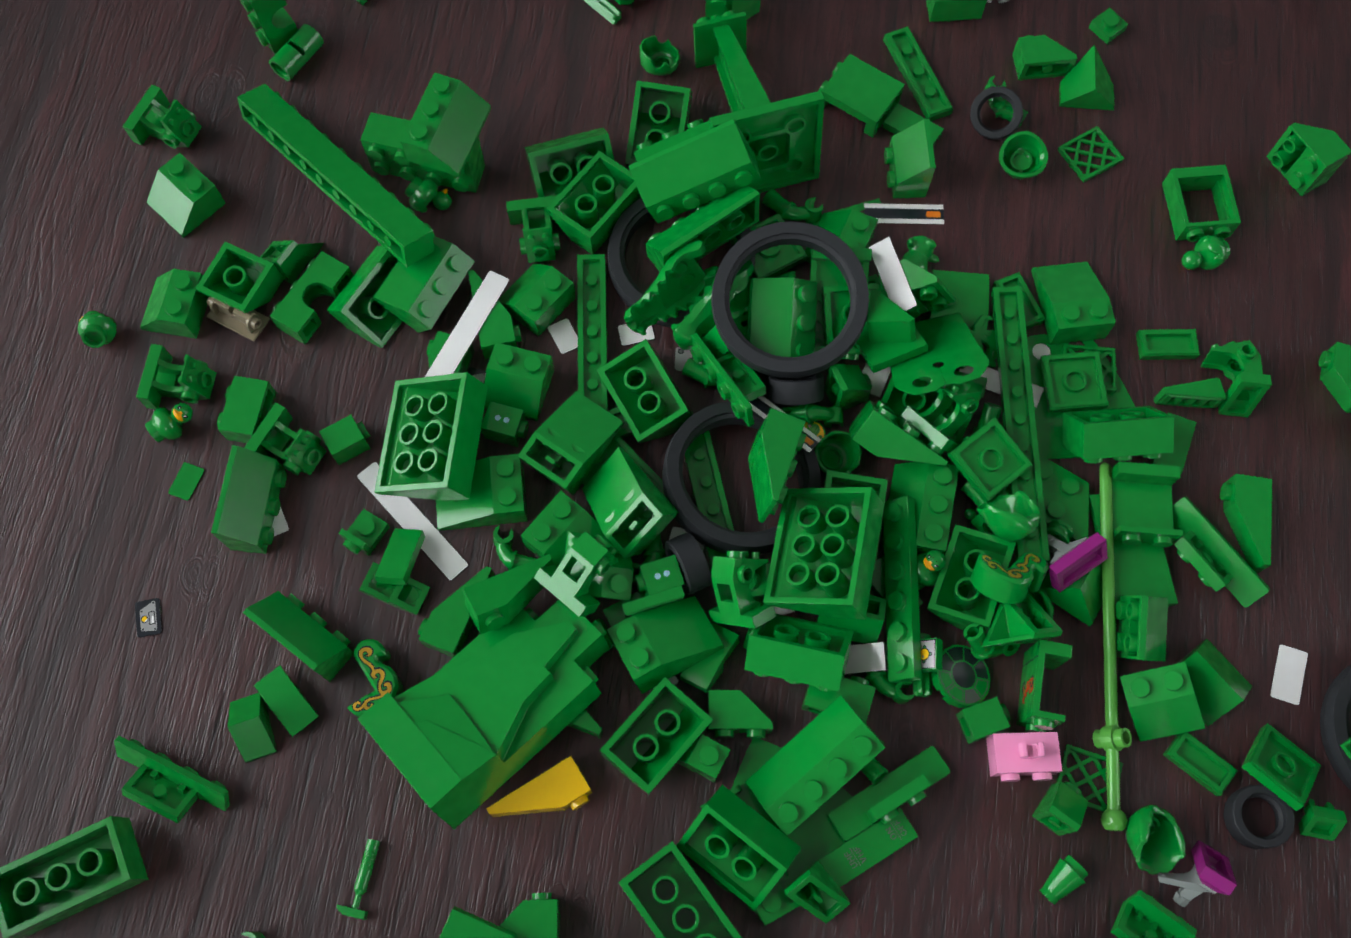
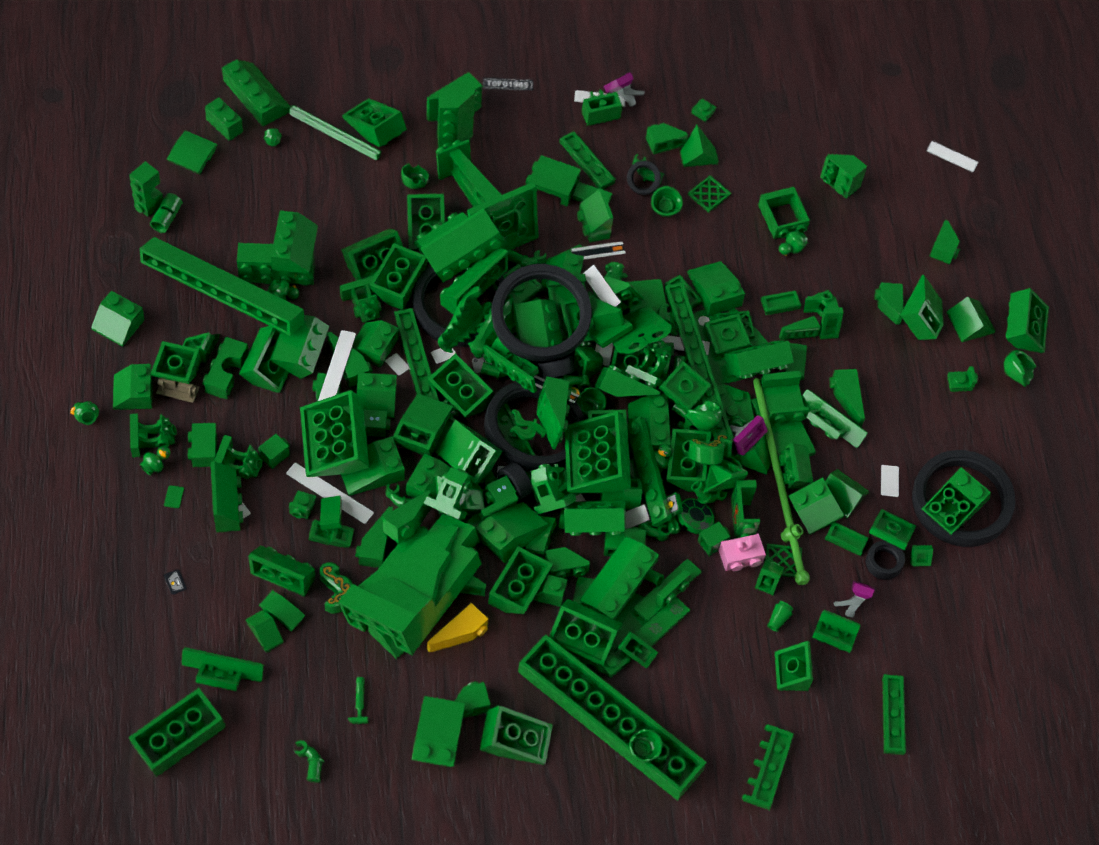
camera: 20 degrees left, 10 degrees down
green tile [123,84,202,149] -> none
green hair [1125,805,1186,875] -> none
none -> green piece [510,410,546,440]

